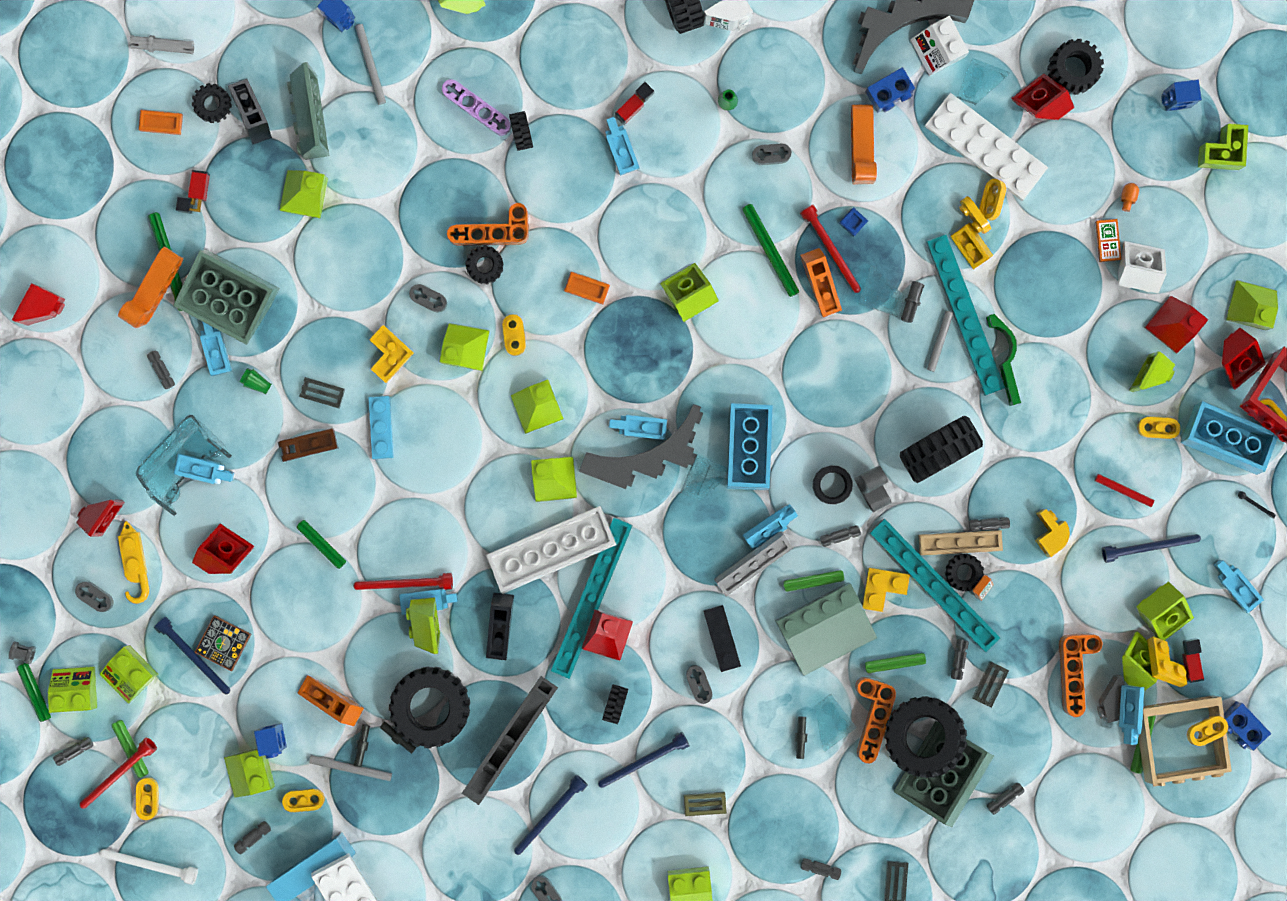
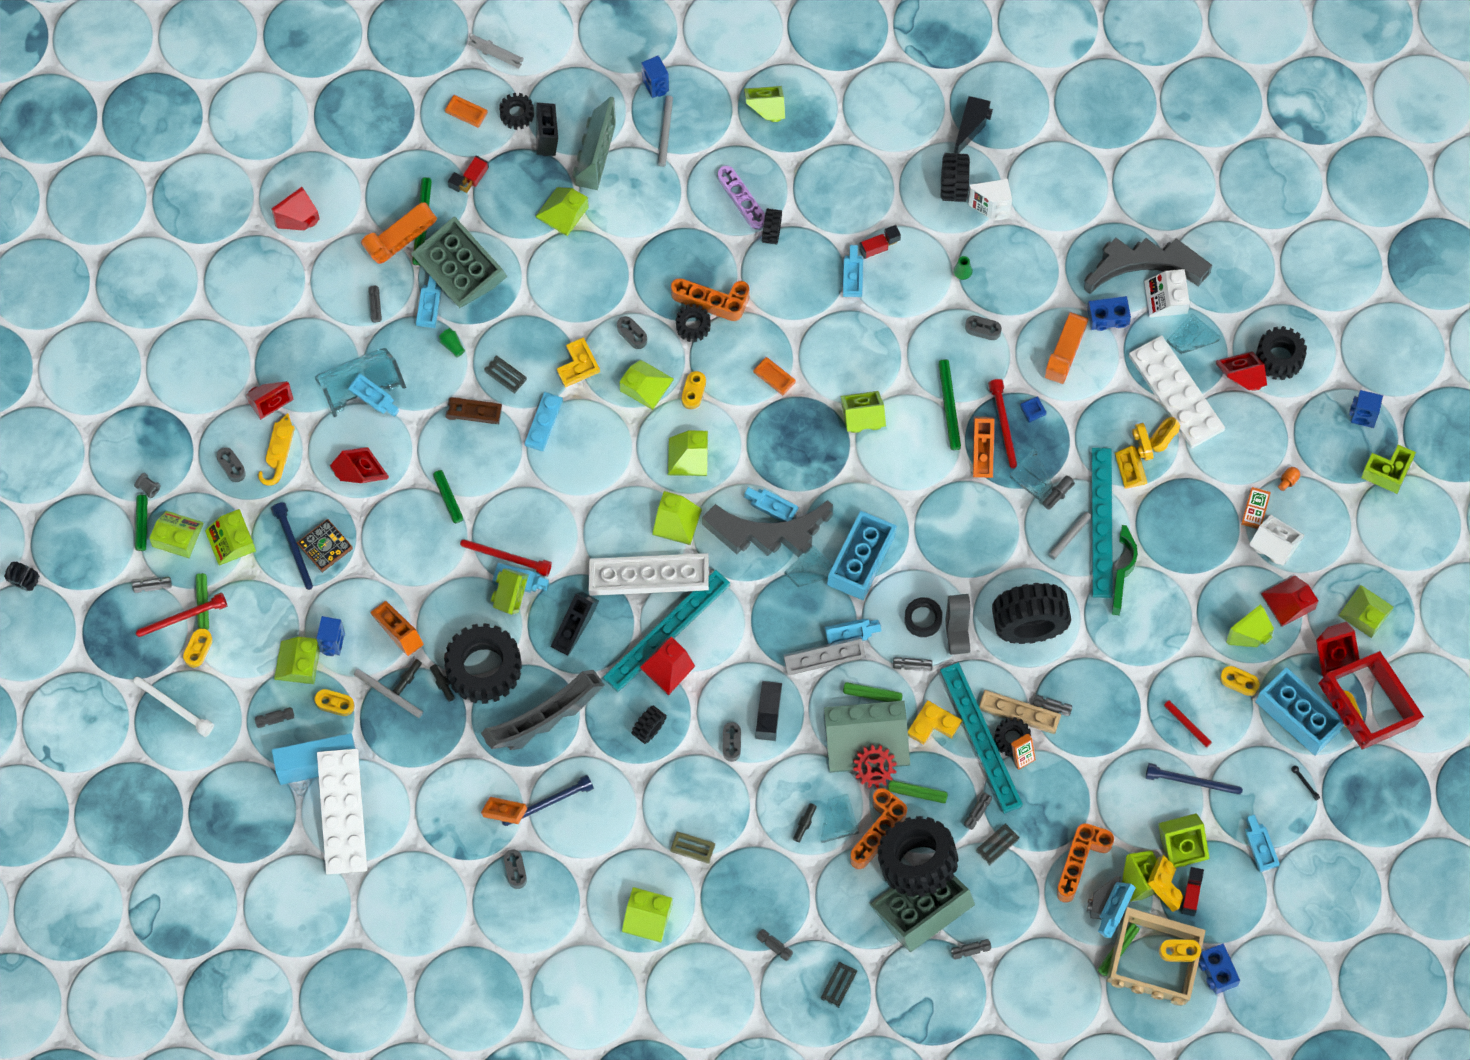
camera: 25 degrees right, 20 degrees down
dark blue piece [598,732,690,788] -> none
yellow brick [1035,509,1070,557] -> none
none -> orange plate [481,797,527,824]
none -> red gear [853,744,897,788]

